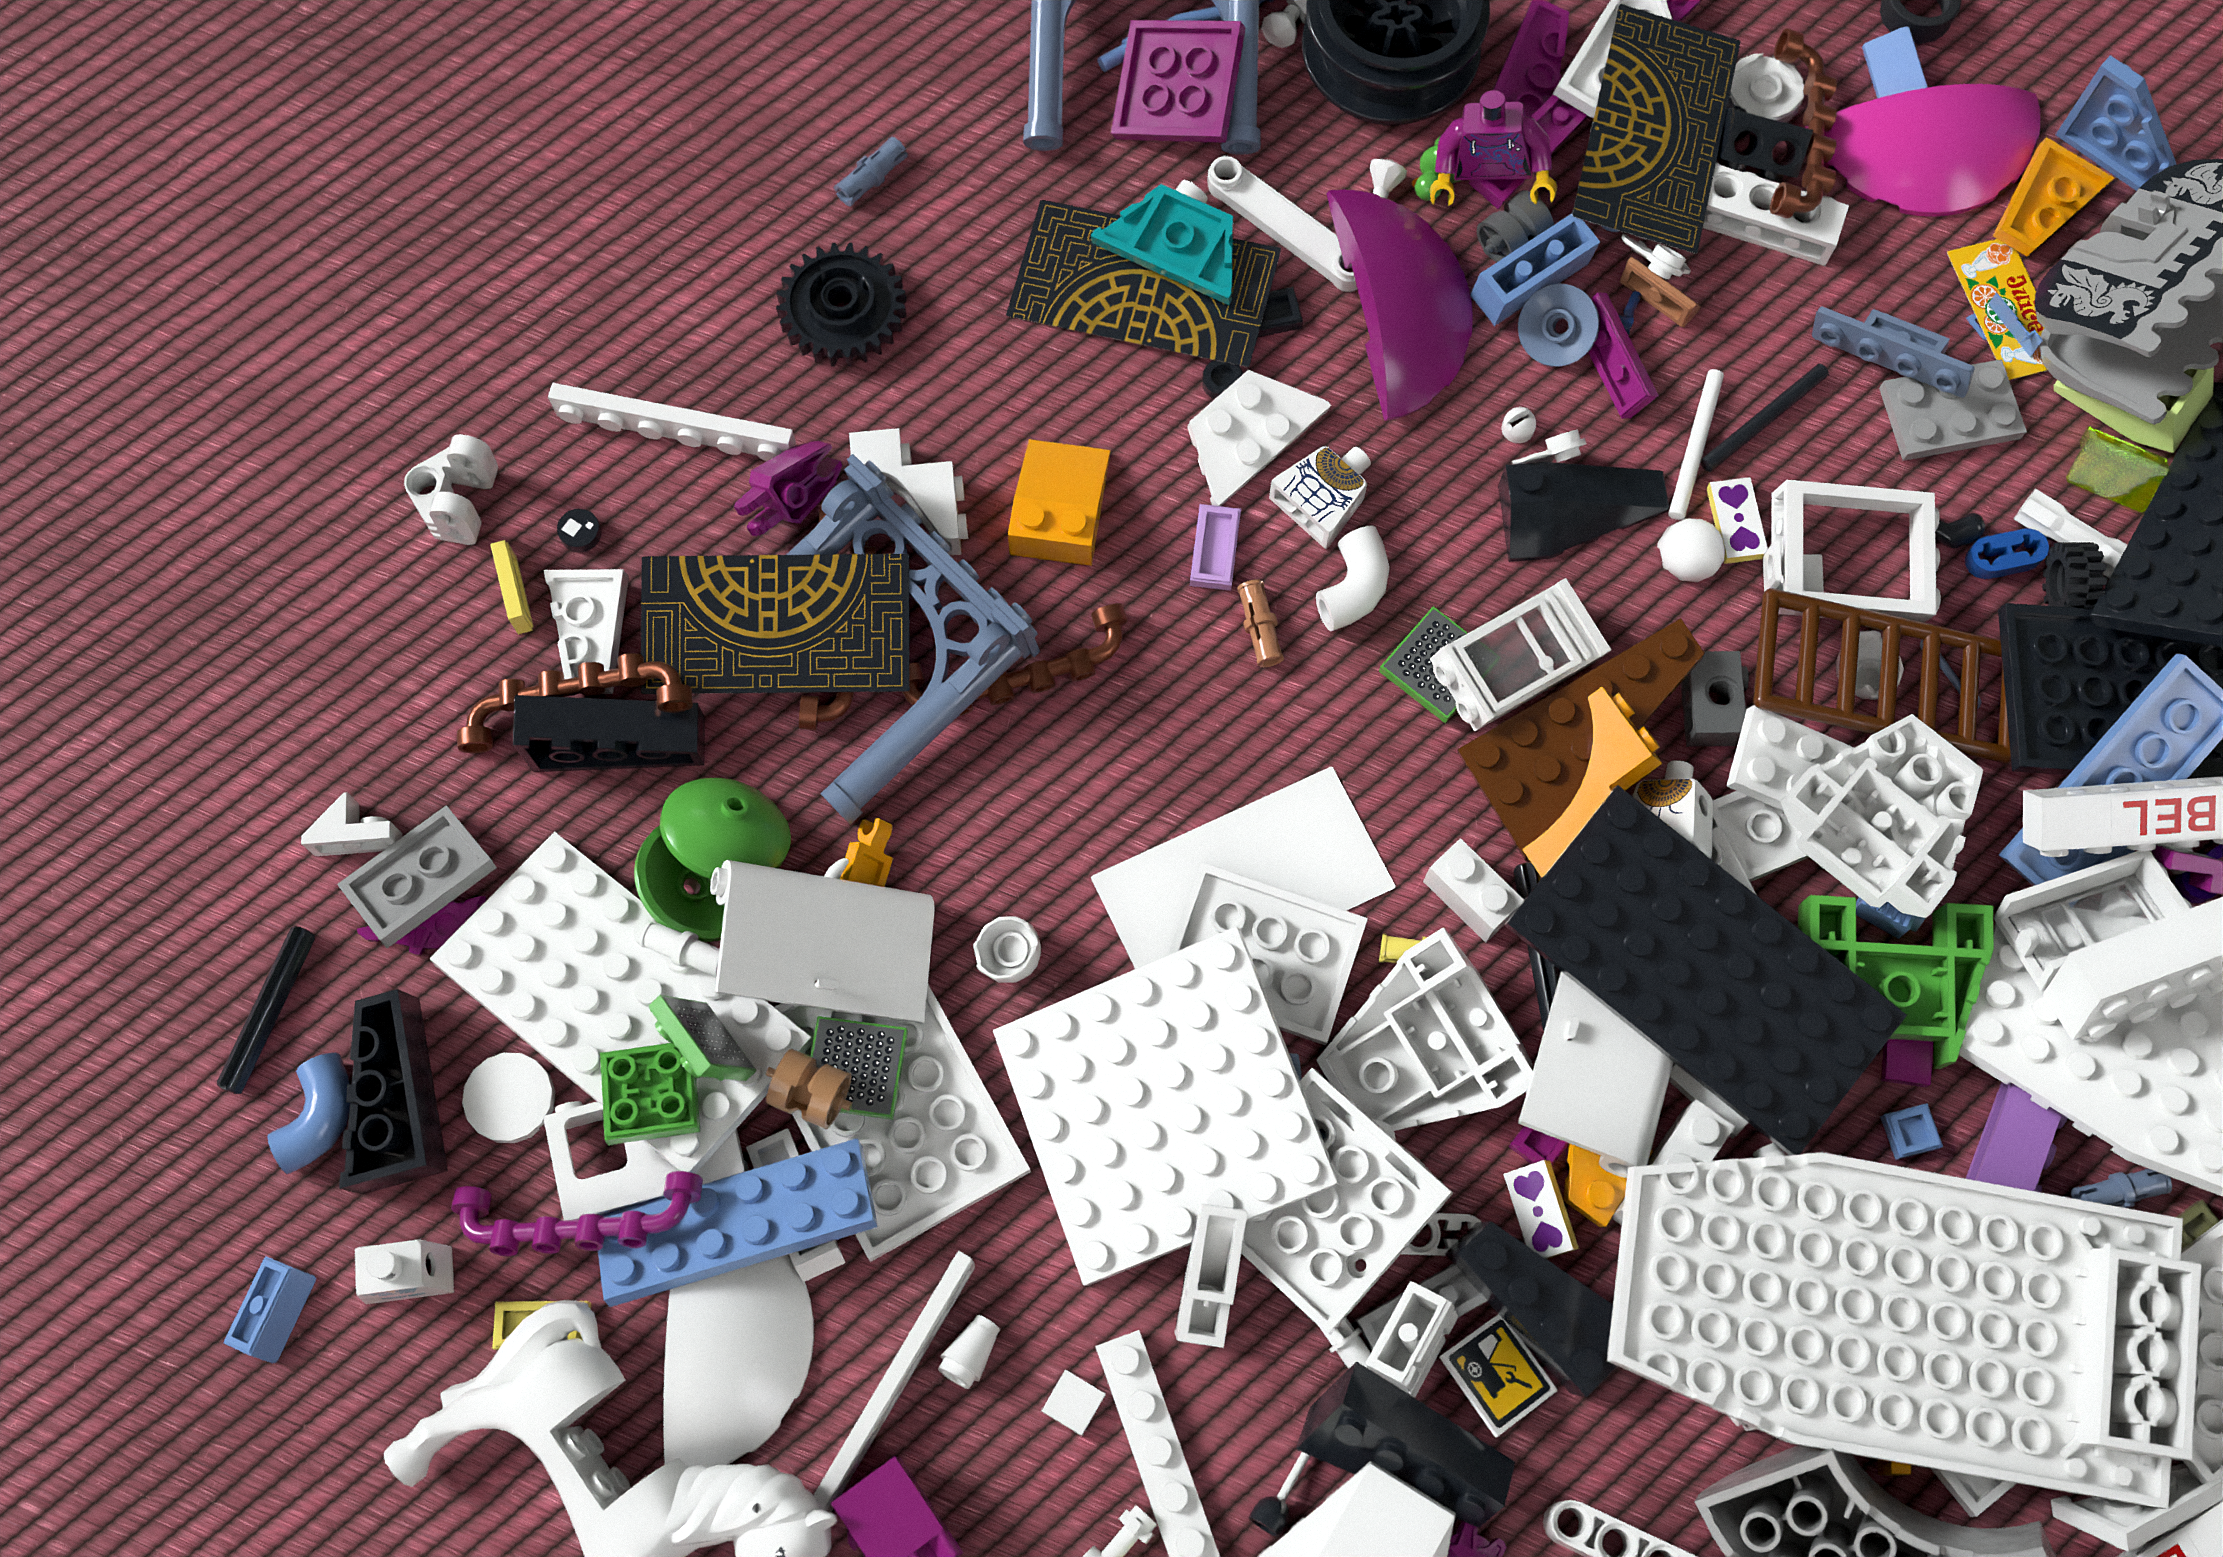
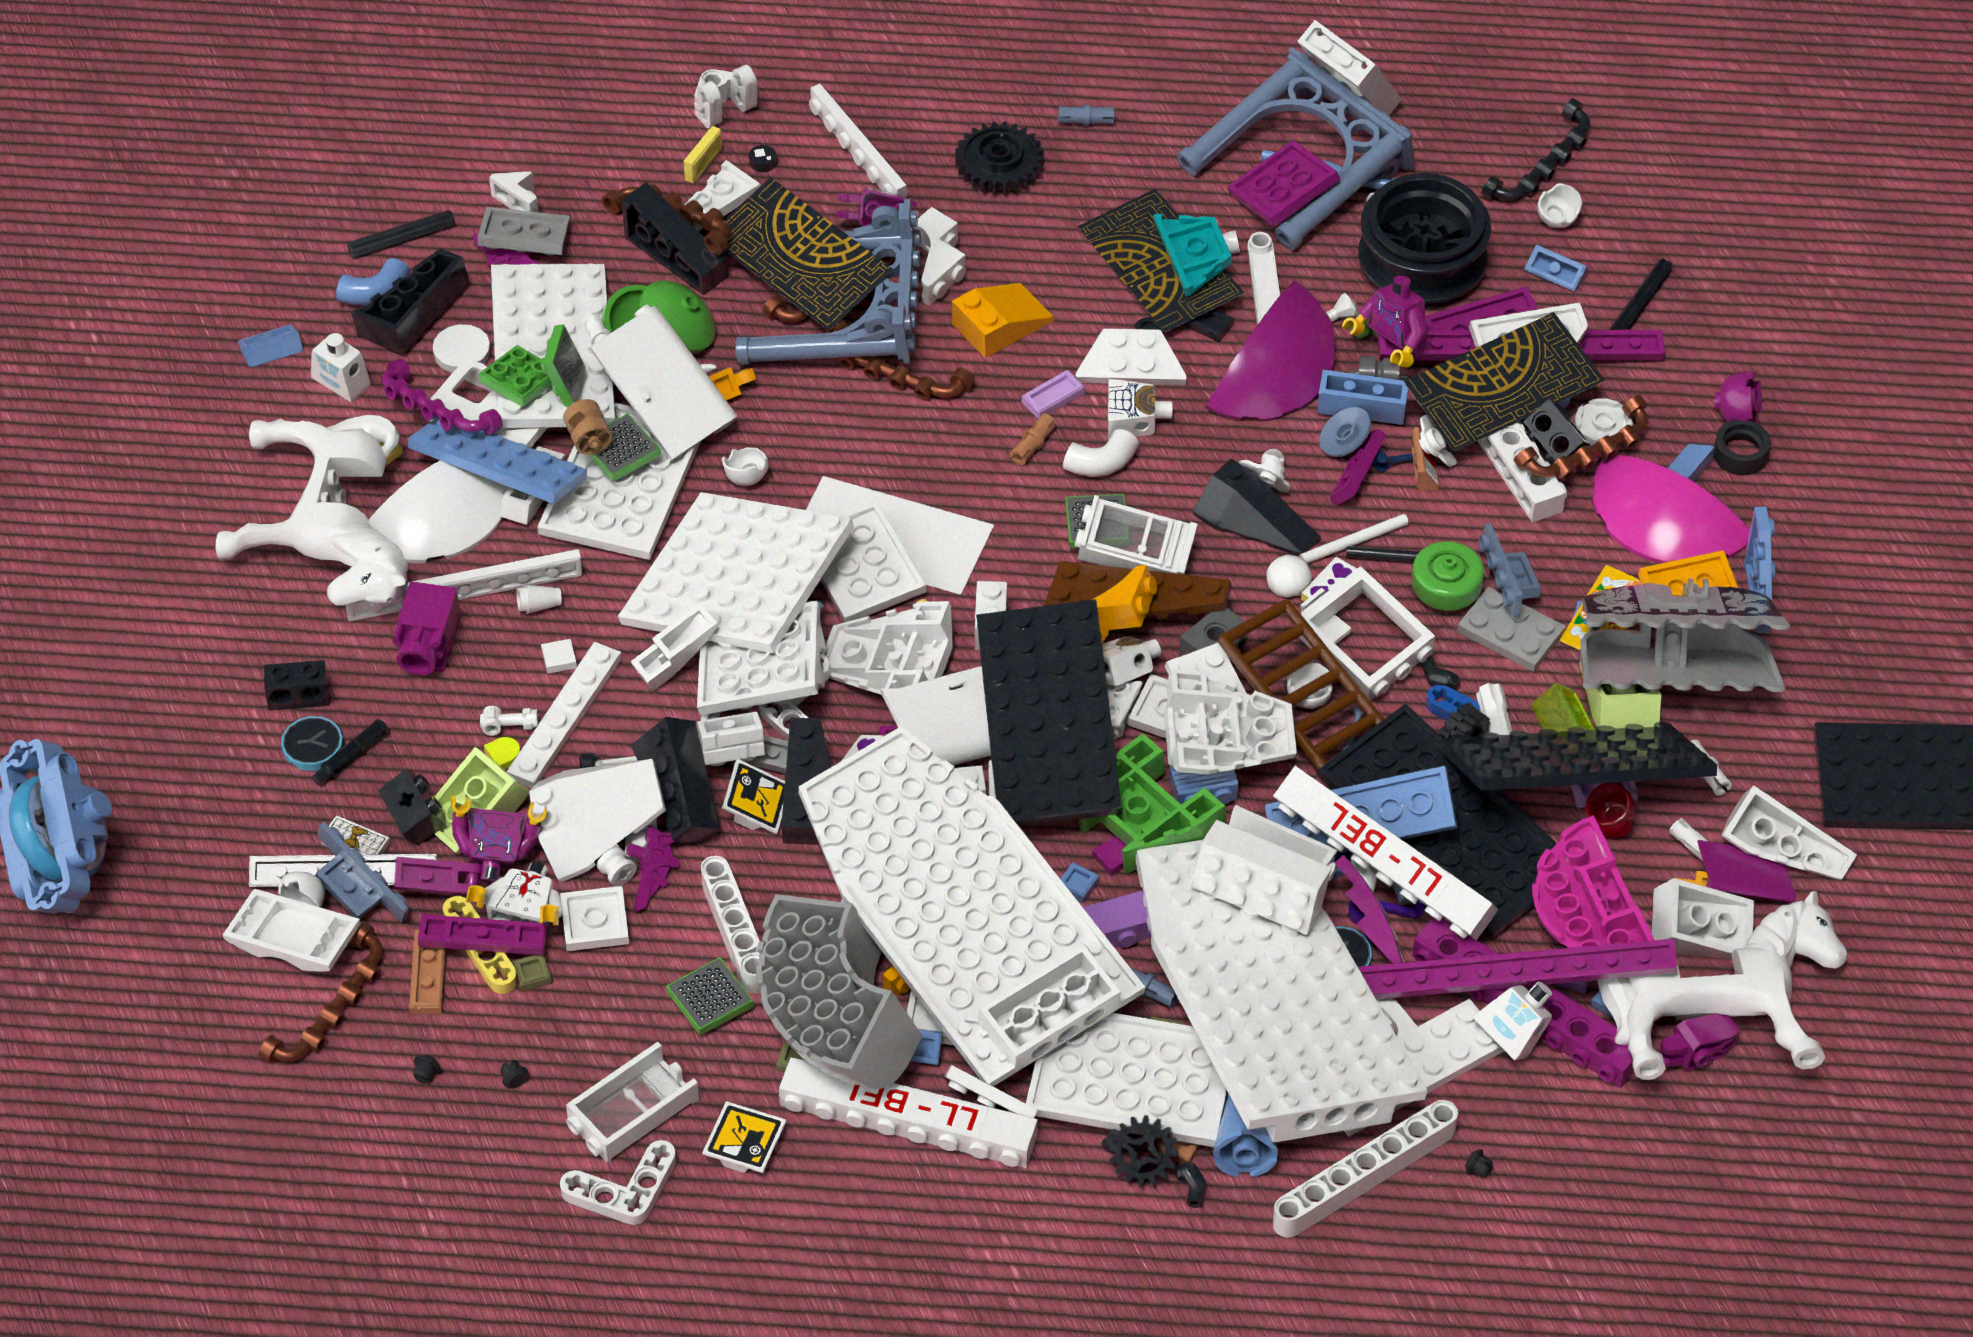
camera: 45 degrees right, 20 degrees down
none -> medium blue tile [910,1028,943,1065]
none -> bright green wheel [1411,541,1484,611]

